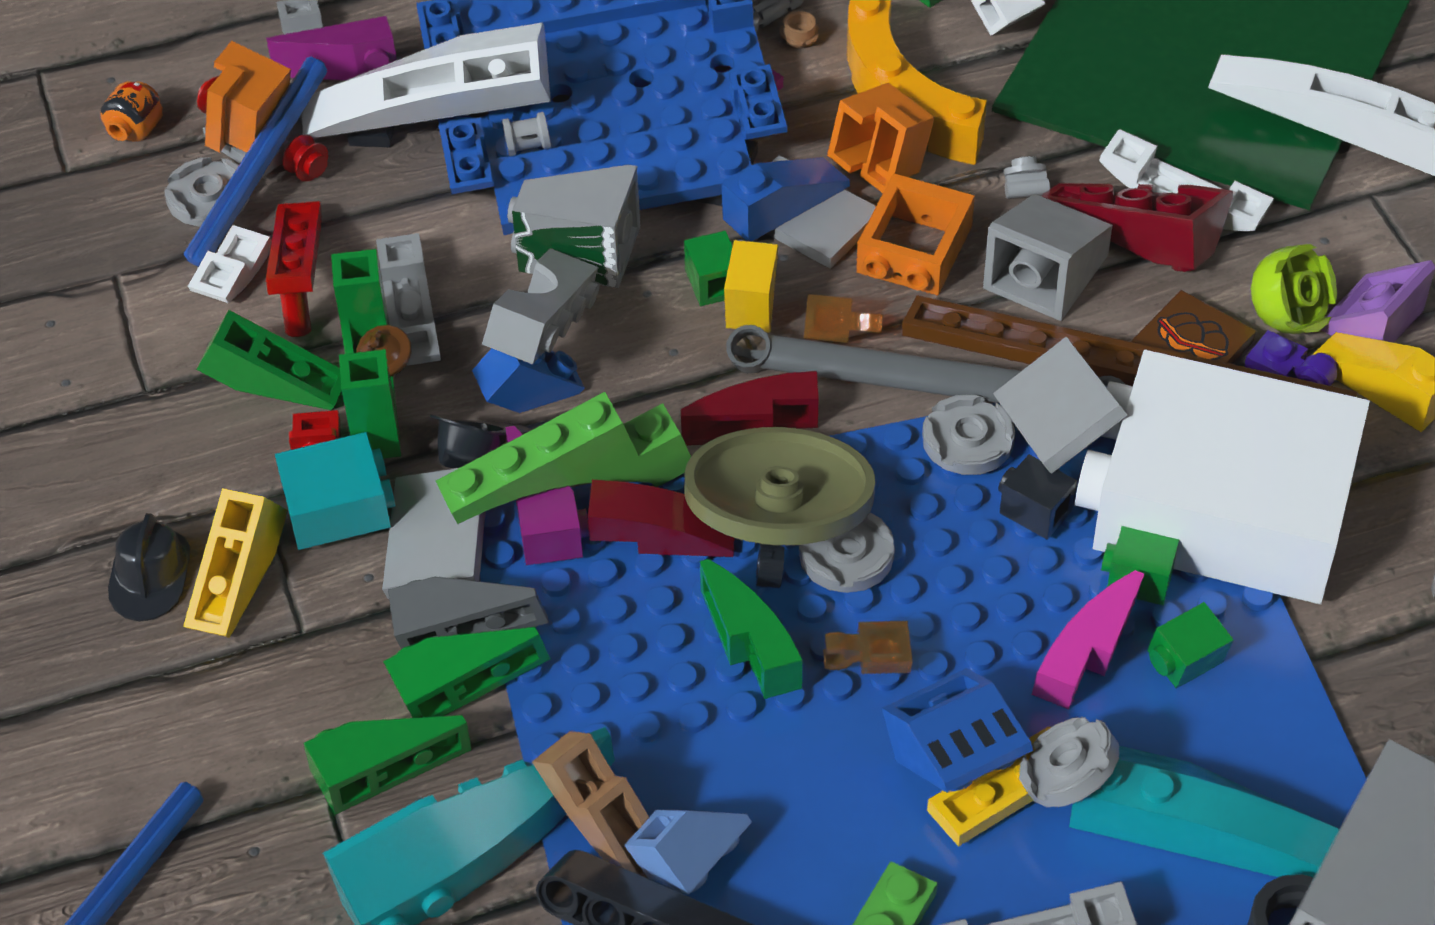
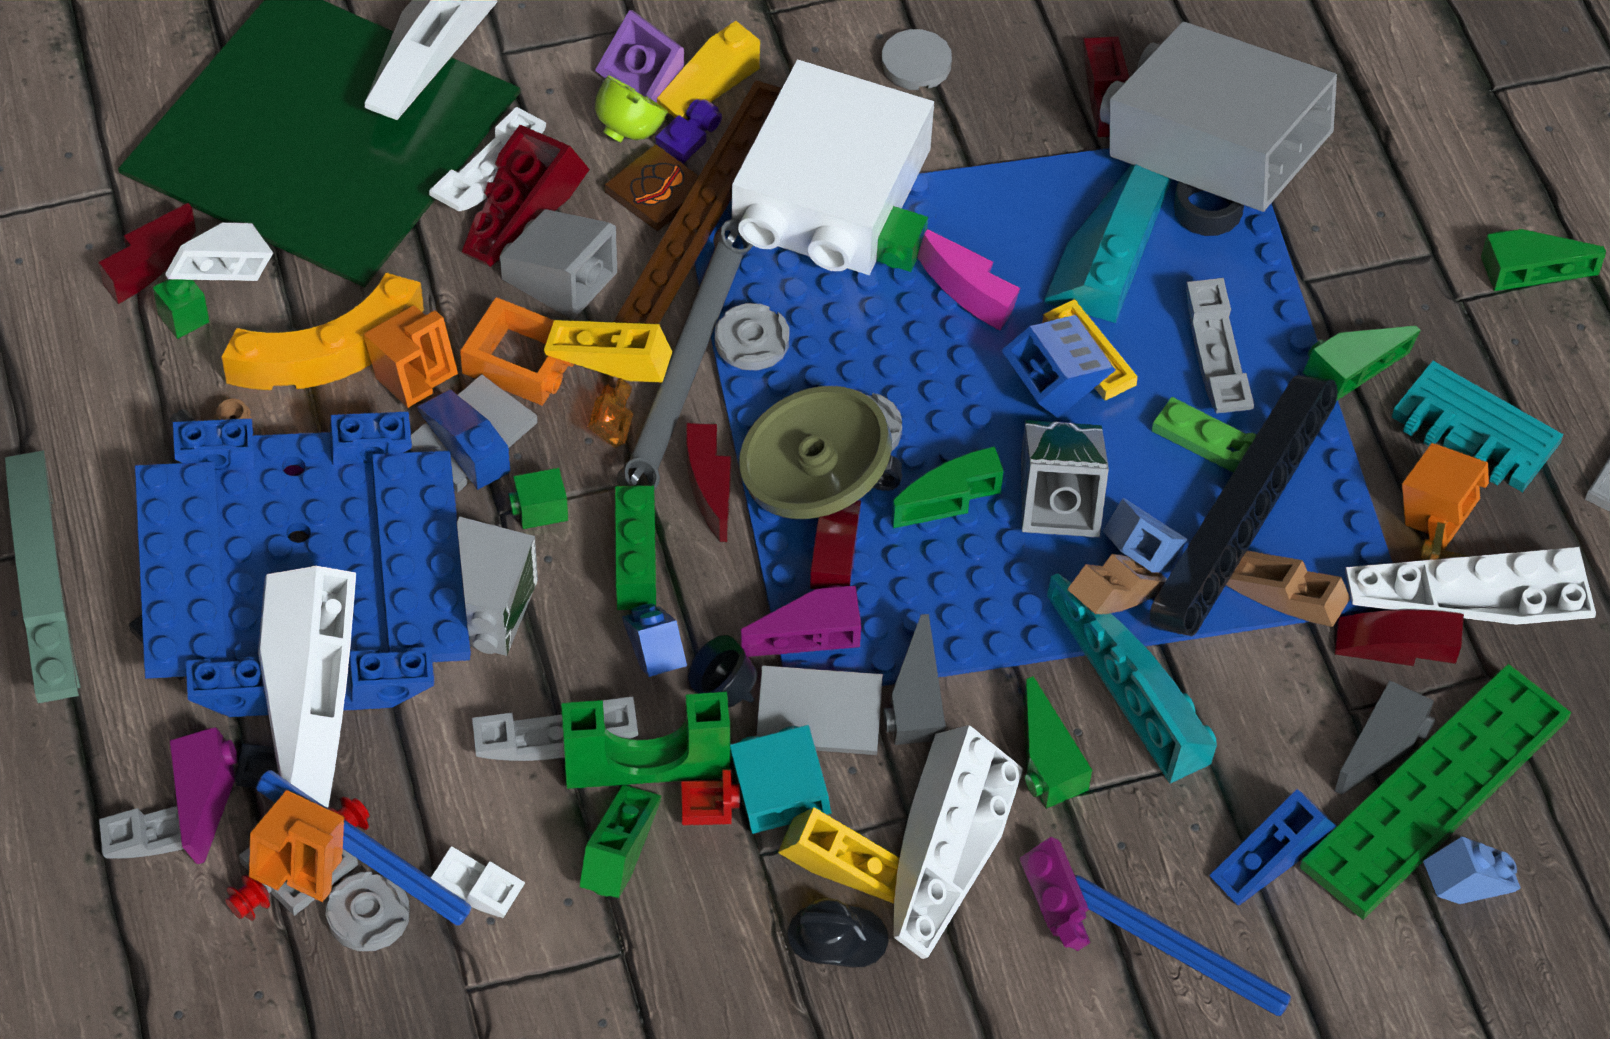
camera: 90 degrees left, 5 degrees up
orange head [100,81,163,142] -> none
red piece [266,201,322,337] -> none
reddish brown hat [357,325,412,377] -> none
green slope [383,627,550,718] -> none
bright green arch [436,392,691,524] -> none
light grey arch [482,248,600,364] -> none
light grey bush [502,112,551,157] -> none
yellow slope [724,240,779,333] -> none
clear orange plate [823,621,913,674] -> none
light grey tile [993,337,1127,474] -> none
black brick [998,454,1077,540] -> none
light grey plate [1004,157,1050,199] -> none
light grey tile [1019,717,1119,807] -> none
green brick [1147,602,1234,689] -> none
none -> yellow slope [544,320,672,382]
none -> green arch [615,486,656,610]
none -> white wedge [894,725,1023,959]
none -> magenta hinge [1019,837,1091,951]
none -> light grey slope [1021,420,1109,537]

